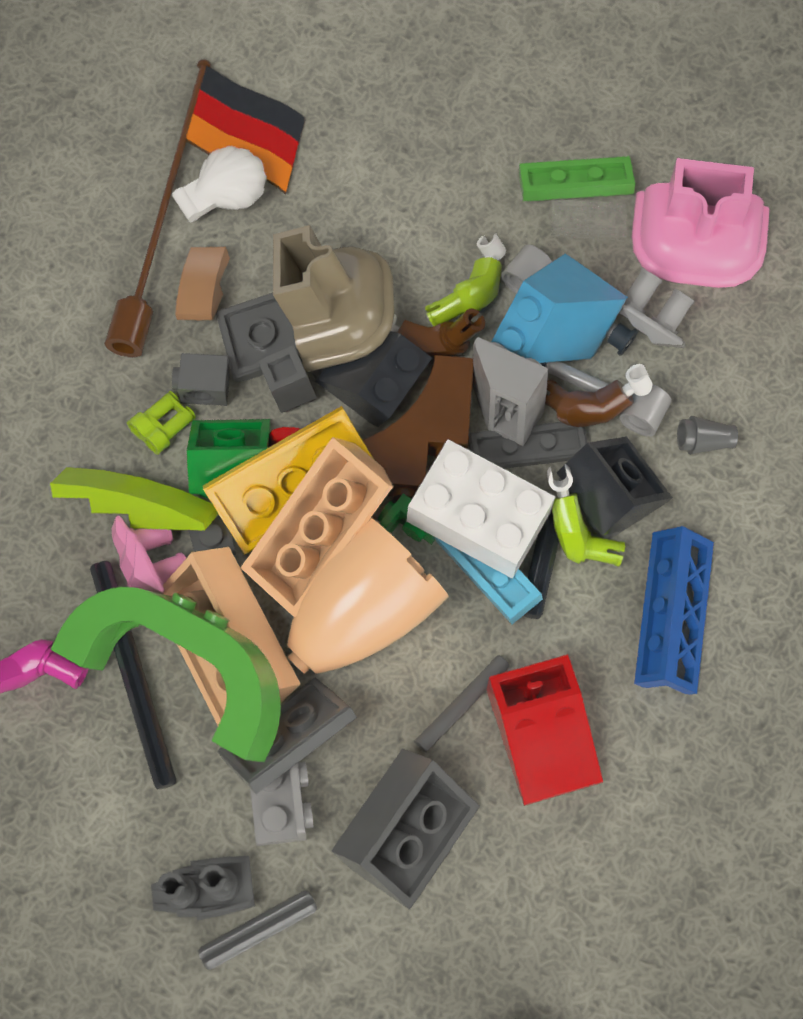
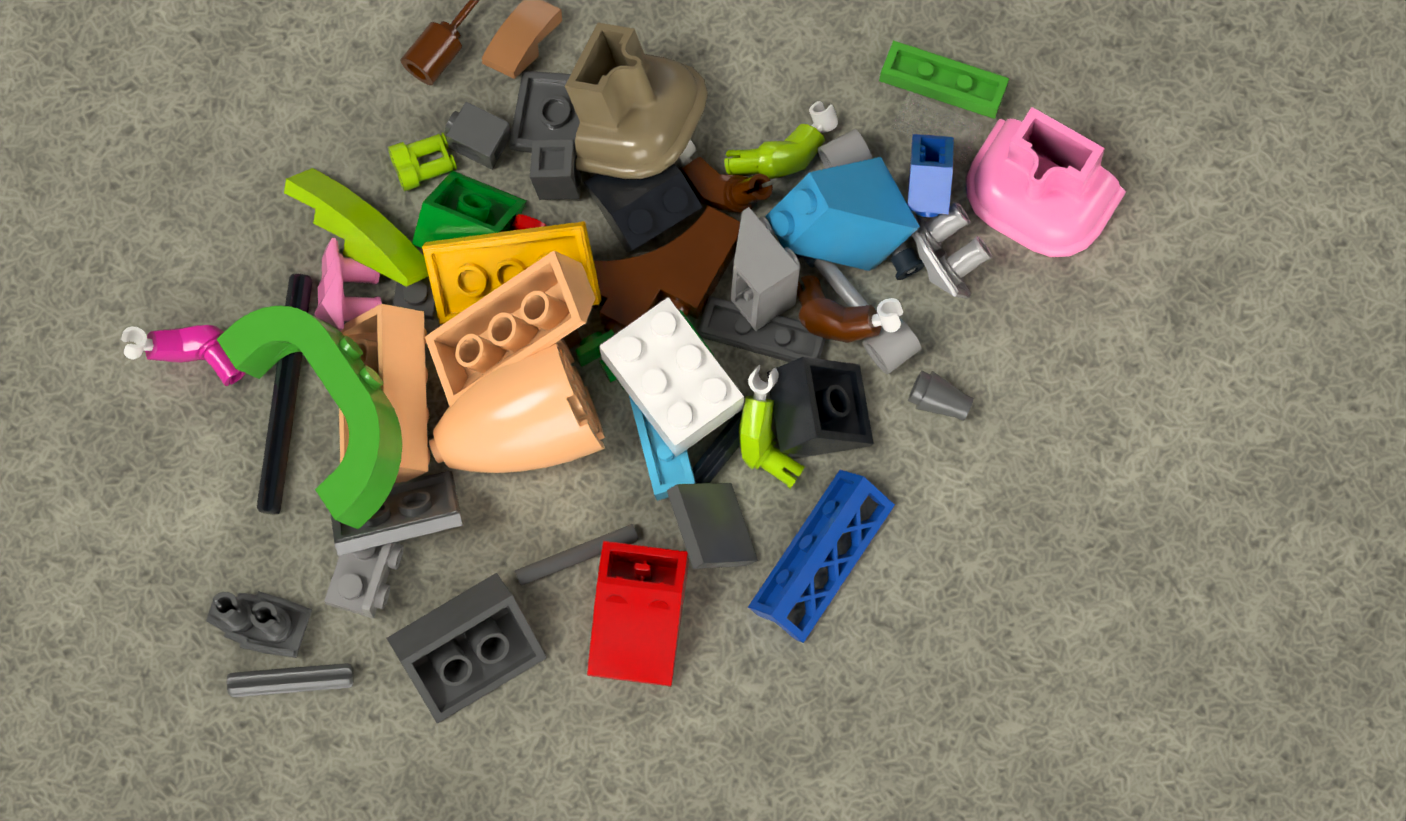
camera: 30 degrees right, 5 degrees up
none -> dark grey tile [667,483,758,569]
none -> brick [907,134,954,217]

